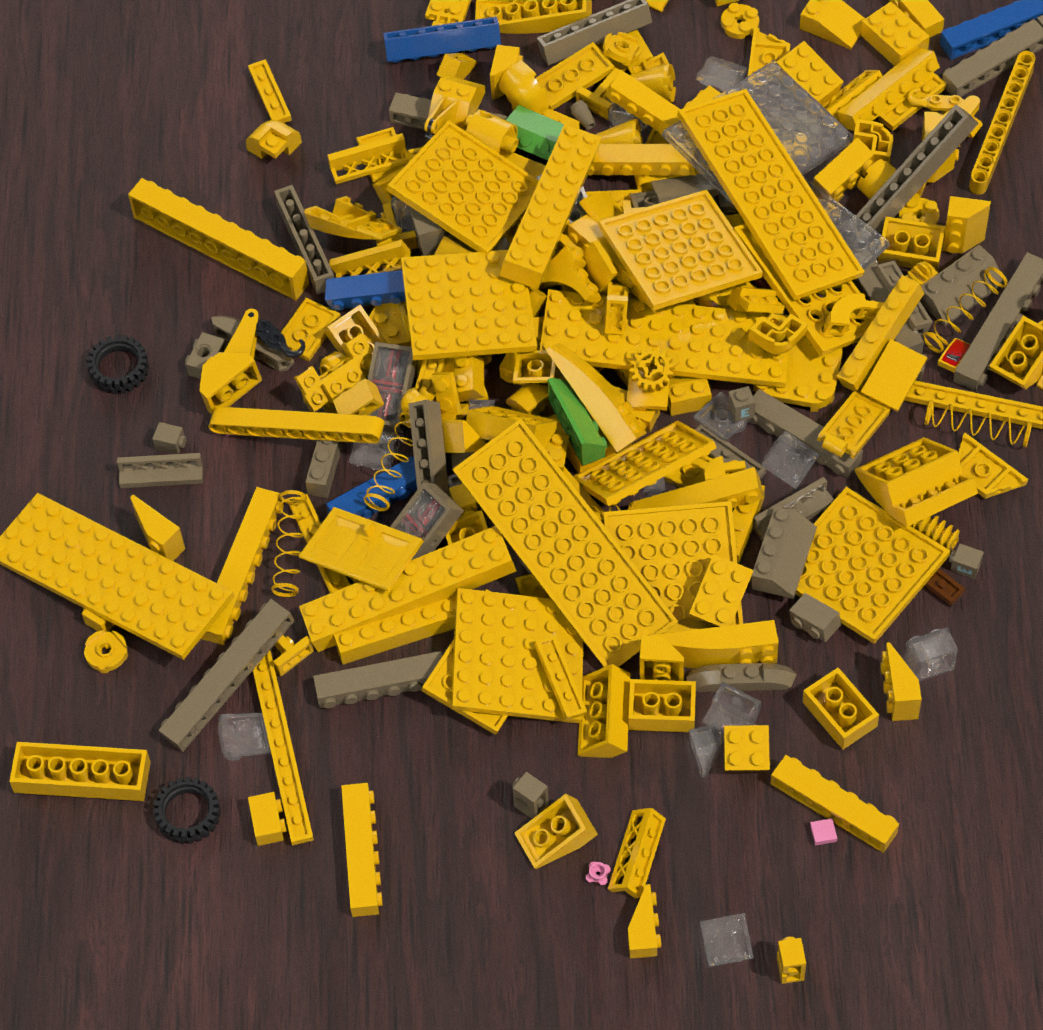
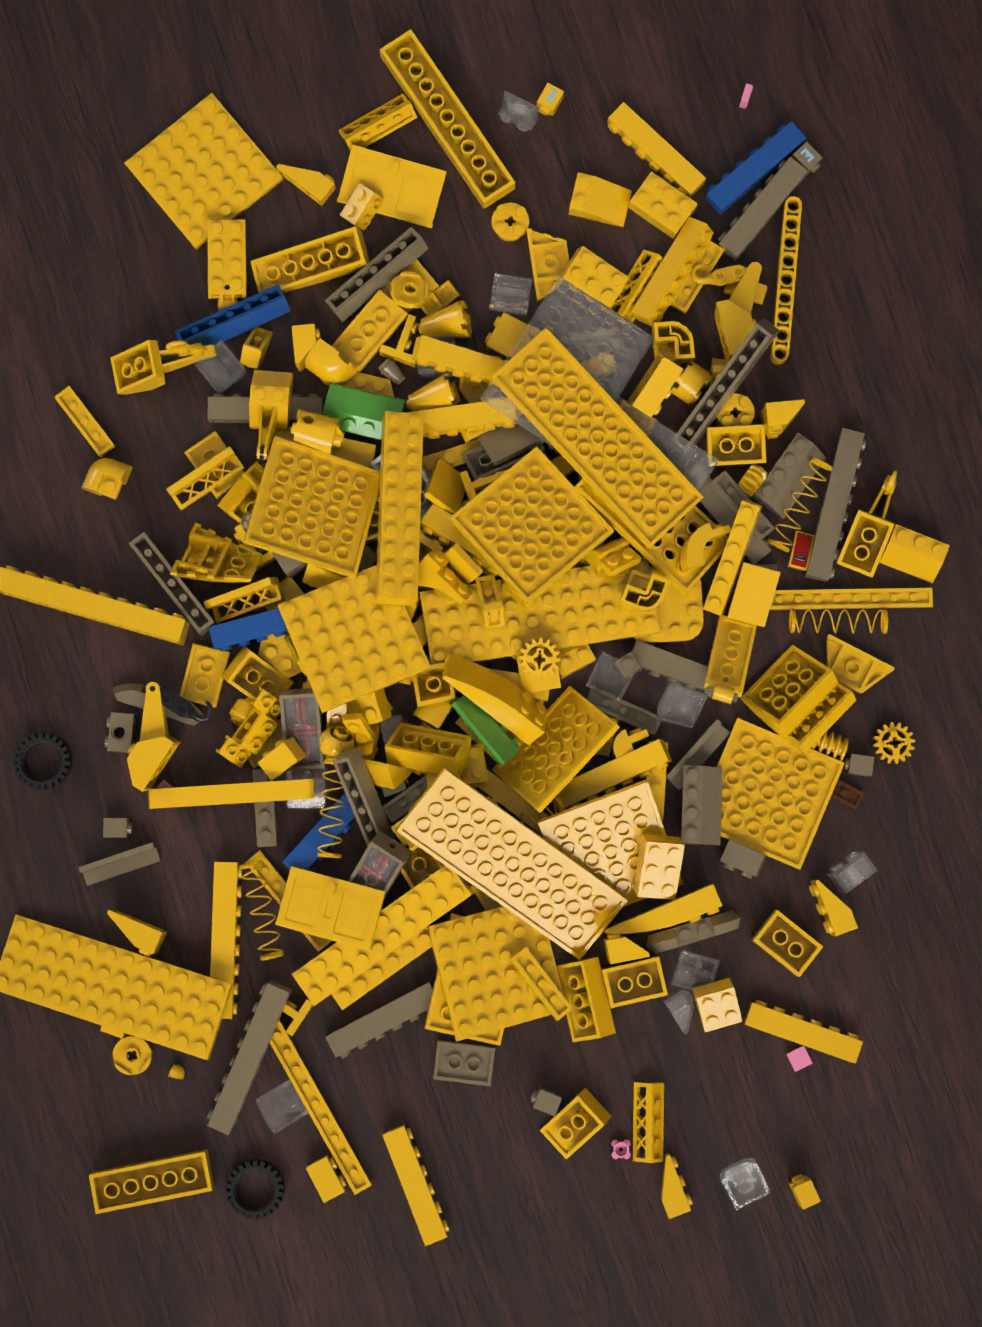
camera: 20 degrees left, 25 degrees up
none -> yellow slope [110,340,217,395]
none -> yellow hinge [168,1065,185,1080]
none -> clear brick [195,340,247,394]
none -> dark tan tile [433,1040,496,1086]
none -> yellow gear [872,722,915,764]

